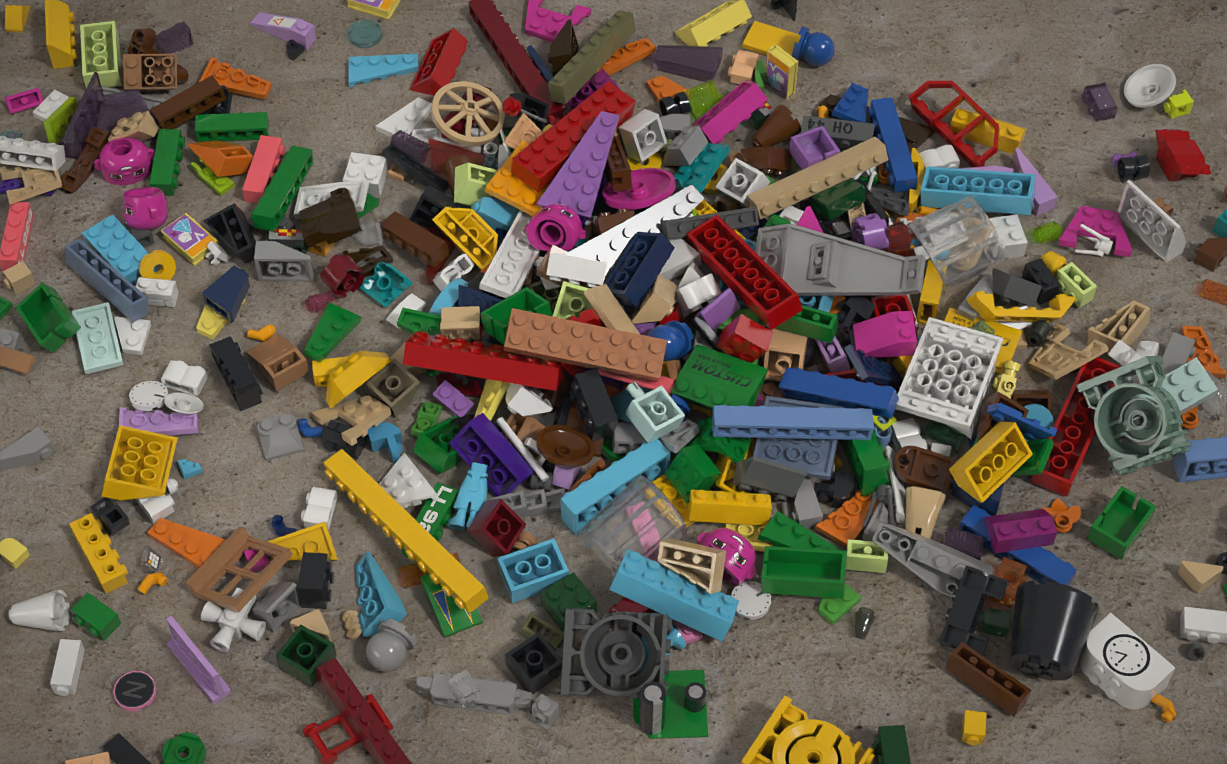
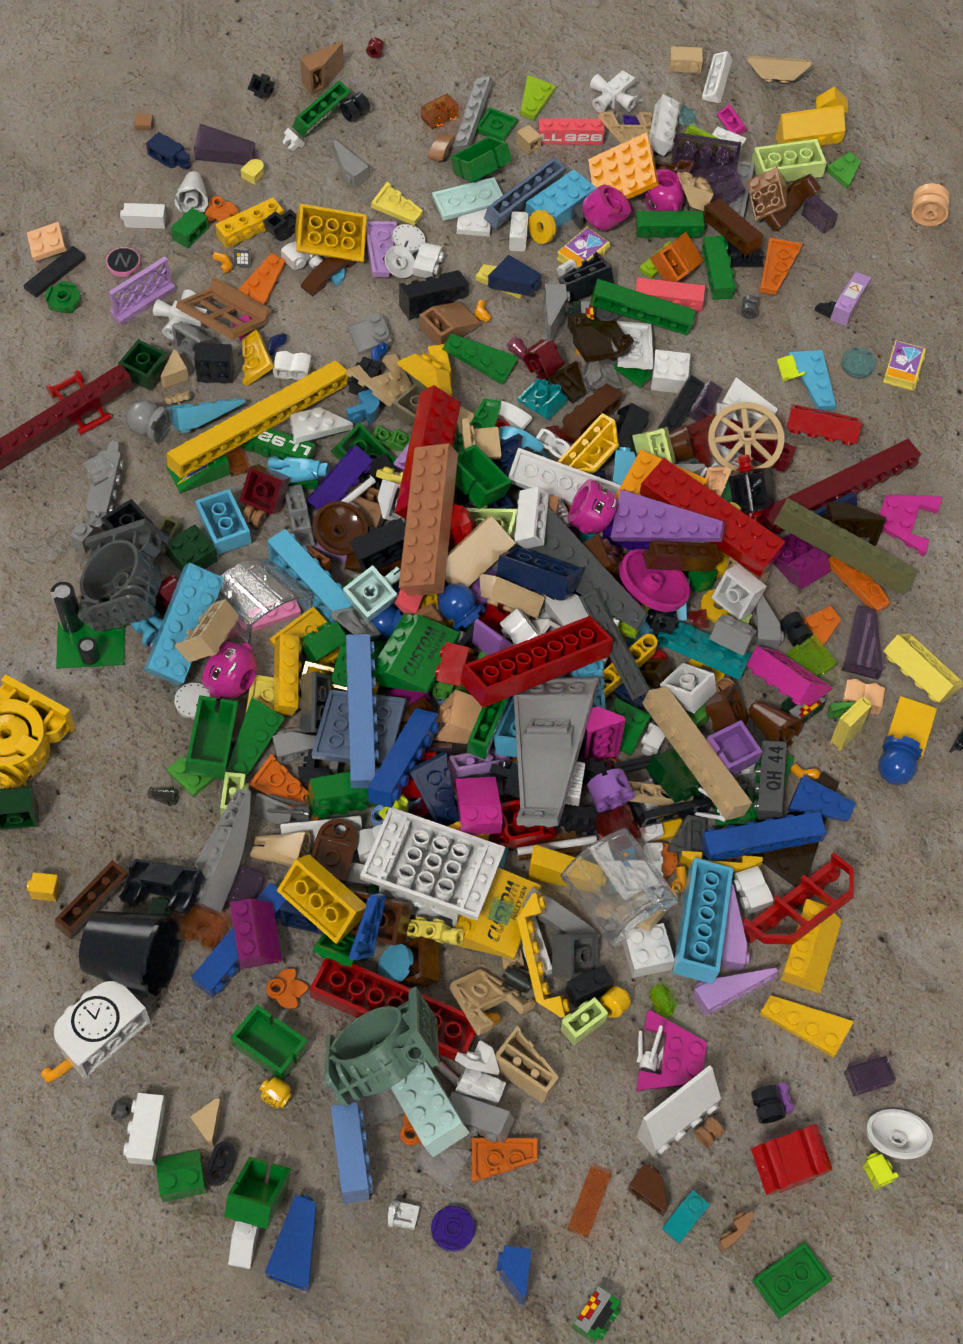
camera: 85 degrees right, 5 degrees up
none -> orange plate [205,196,239,222]
none -> yellow head [259,1077,292,1110]
none -> reddish brown slope [301,257,357,297]
none -> light yellow wing [371,182,423,226]
none -> light orange plate [588,132,659,199]
none -> dark grey wheel [741,295,759,319]
none -> yellow wing [759,995,854,1058]
none -> neon yellow bracket [777,355,805,382]
none -> bright green wing [825,152,861,189]

